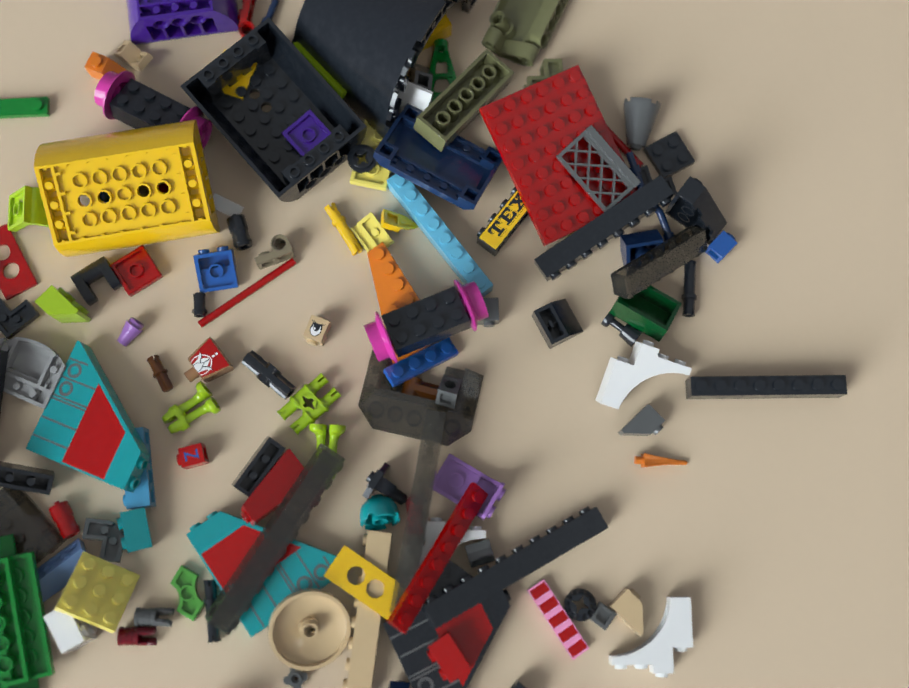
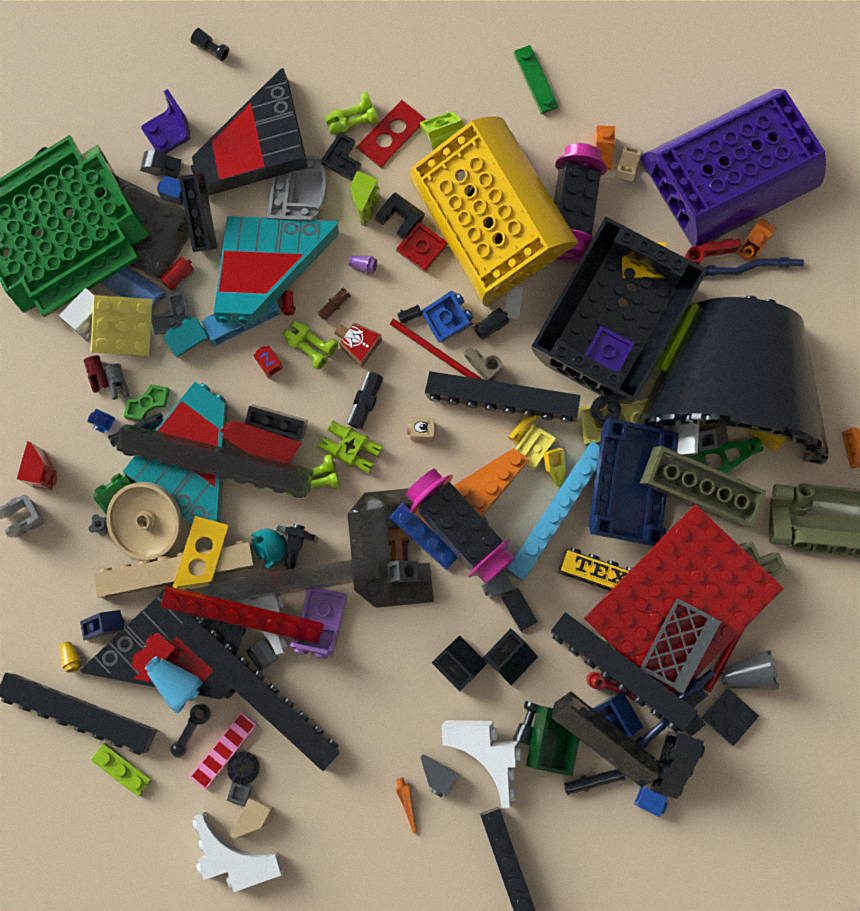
camera: 75 degrees right, 0 degrees up
none -> clear blue plate [87,409,115,434]
none -> green bracket [93,473,133,515]
none -> medium azure cone [145,656,203,713]
none -> black piece [170,703,211,758]
none -> red pin [281,290,296,316]
none -> black brick [425,371,581,424]
none -> black slope [432,635,488,692]
none -> black plate [501,588,538,632]
none -> red brick [586,672,634,701]

